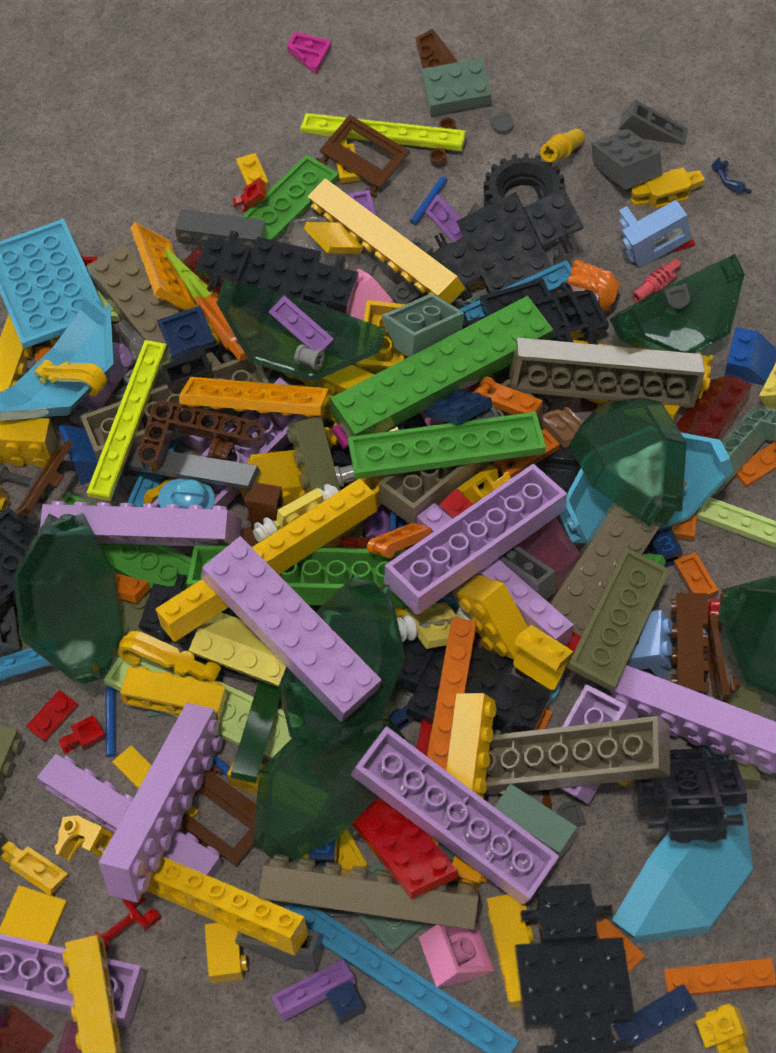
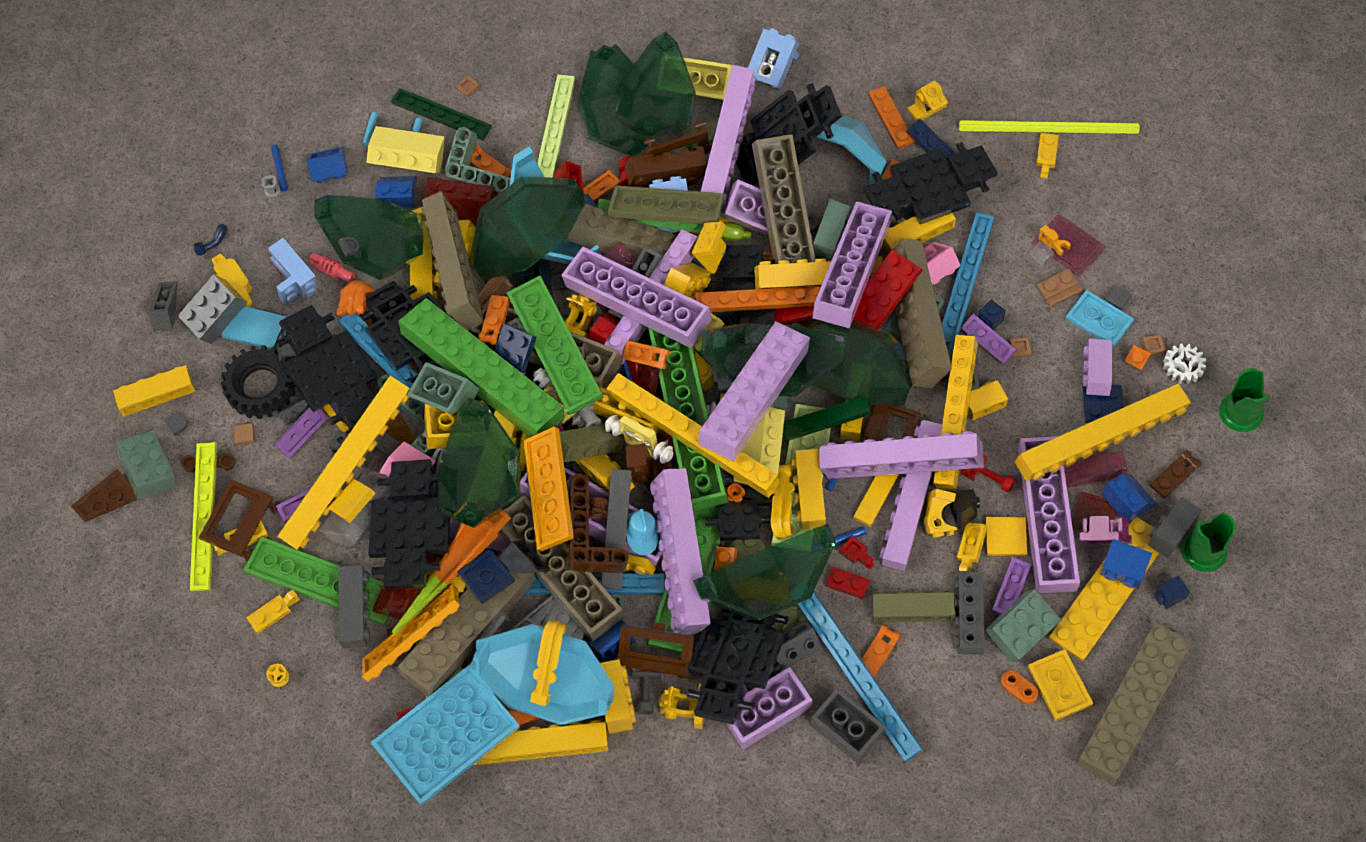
camera: 105 degrees left, 5 degrees up
neon yellow tile [86,340,168,501] -> none
red plate [233,178,266,212] -> none
medium lavender plate [269,296,335,353] -> none
dark pink wing [287,31,332,74] -> none
light grey bush [294,344,325,370] -> none
blue bar [409,176,448,225] -> none
yellow piece [540,128,585,162] -> none
none -> yellow brick [113,365,196,417]
none -> medium azure tile [221,306,286,350]
none -> medium nougat tile [233,423,255,446]
none -> yellow wheel [266,664,289,687]
none -> red slope [554,161,584,197]
none -> black slope [950,489,980,530]
none -> medium nougat tile [1009,337,1032,358]

